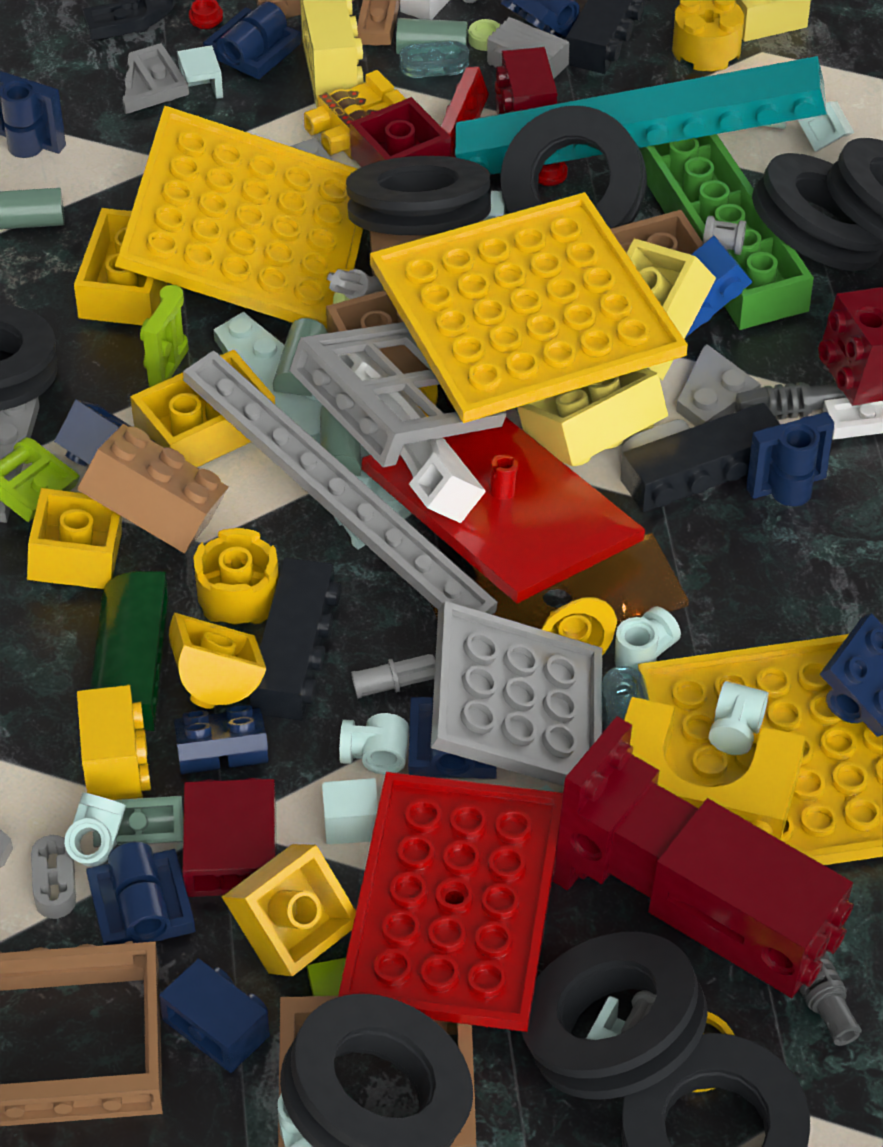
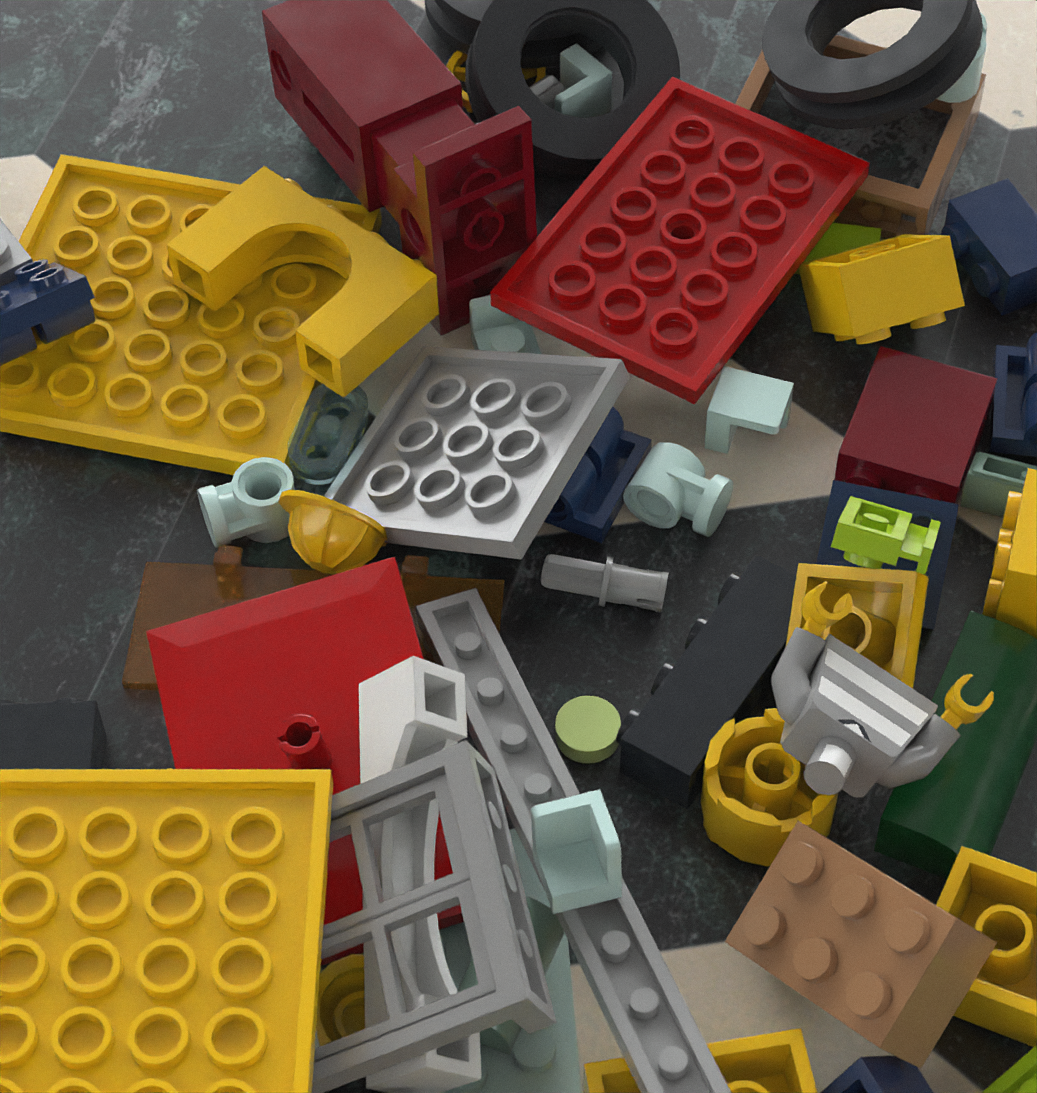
camera: 155 degrees left, 5 degrees up
light aqua piece [709,681,769,755] -> none
none -> light aqua panel [531,790,622,914]
none -> yellowish green tile [555,696,621,763]
none -> light grey torso [771,581,994,798]
none -> lime plate [831,496,941,574]

